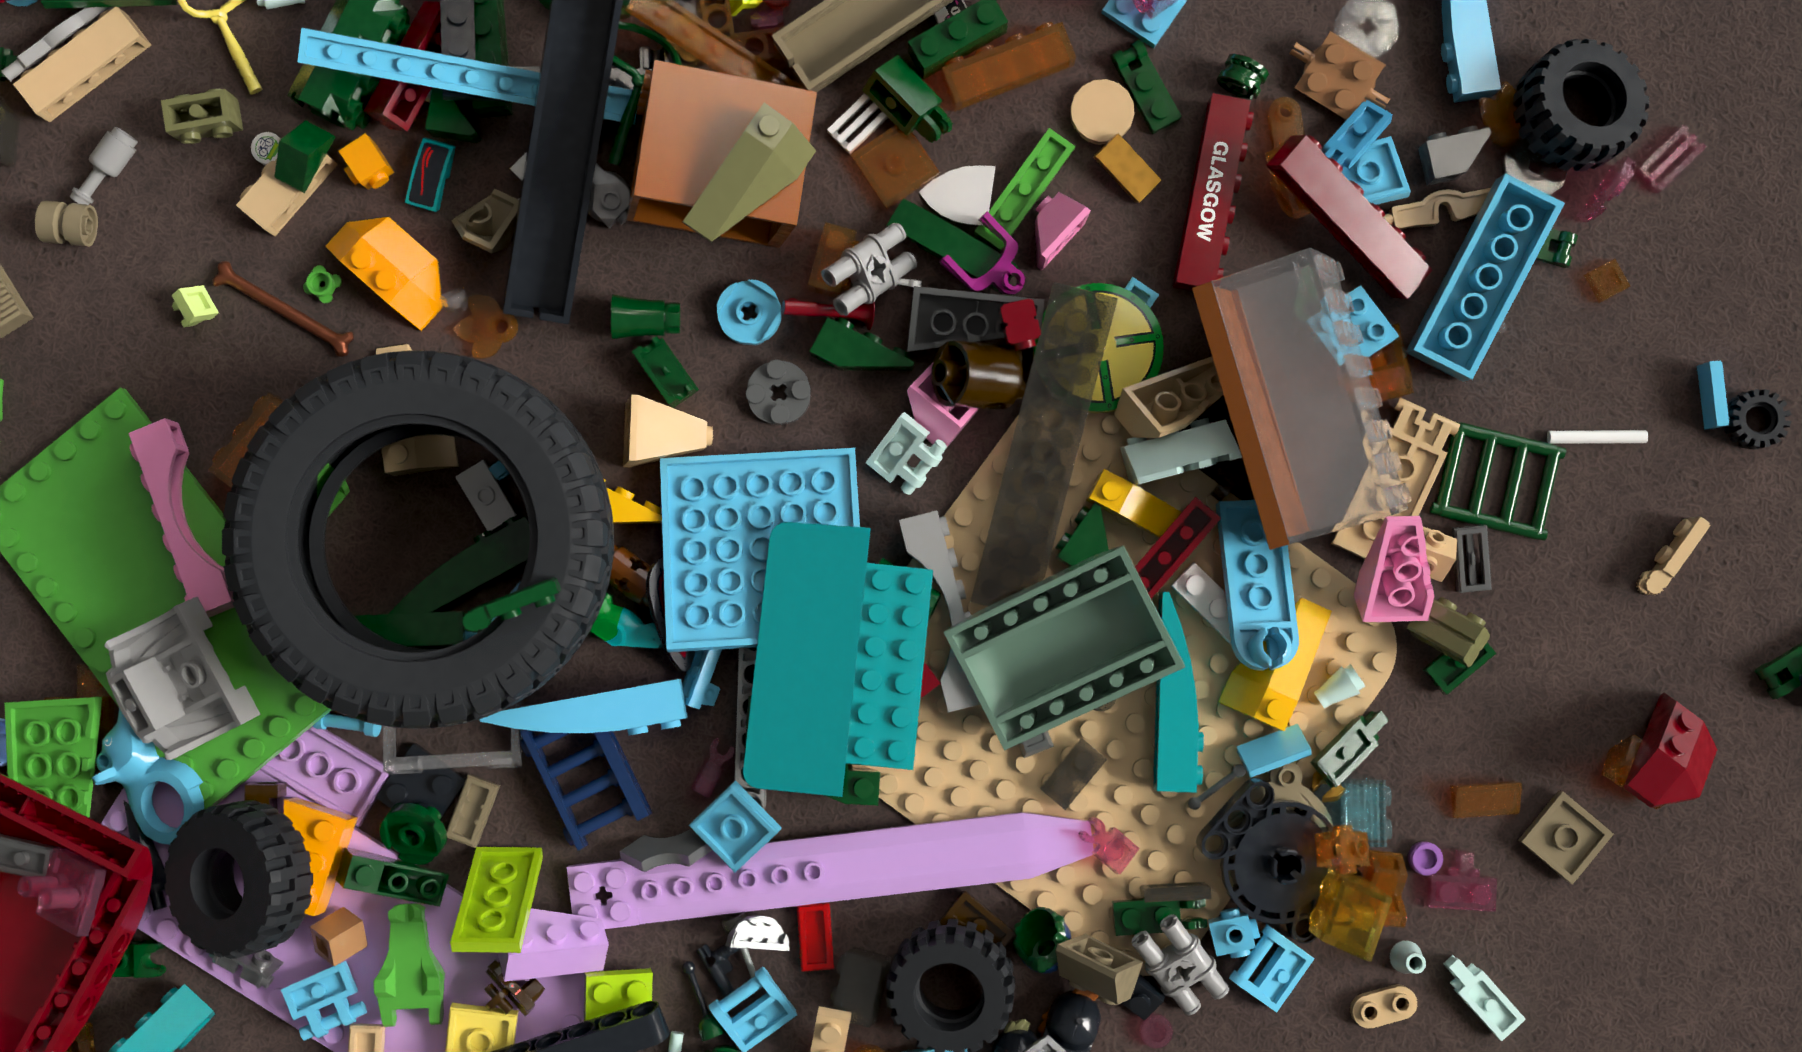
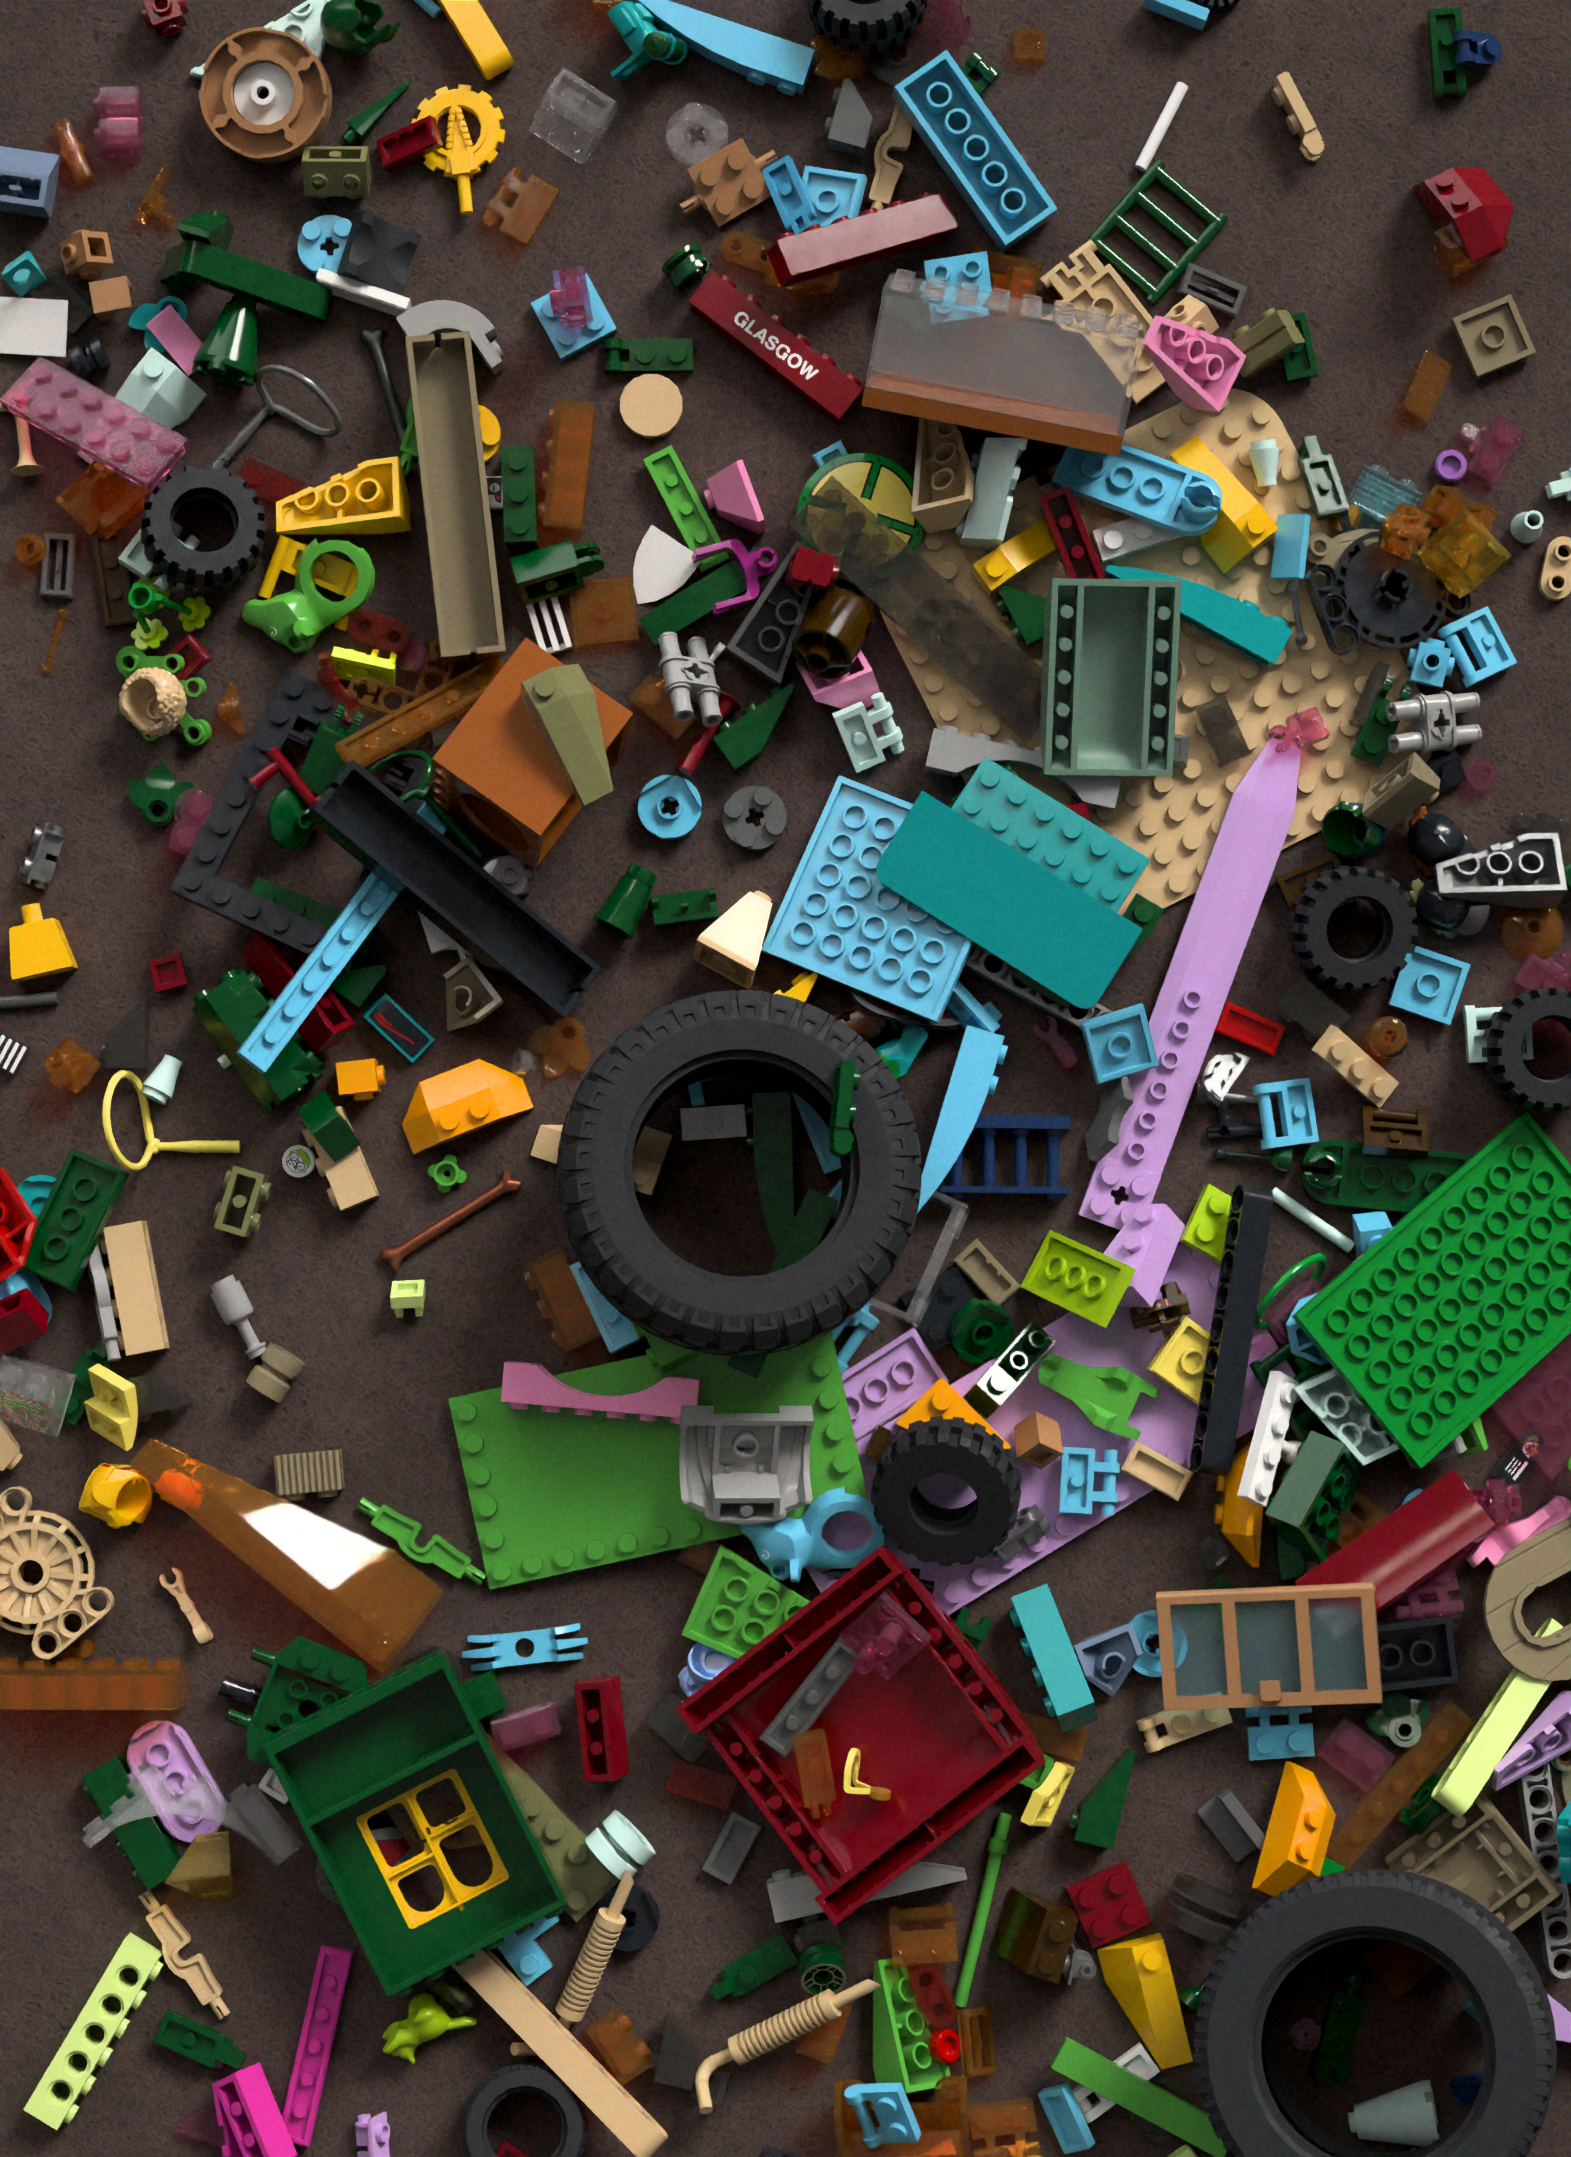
camera: 65 degrees left, 0 degrees up
pearl gold tile [1093,133,1161,203] -> none

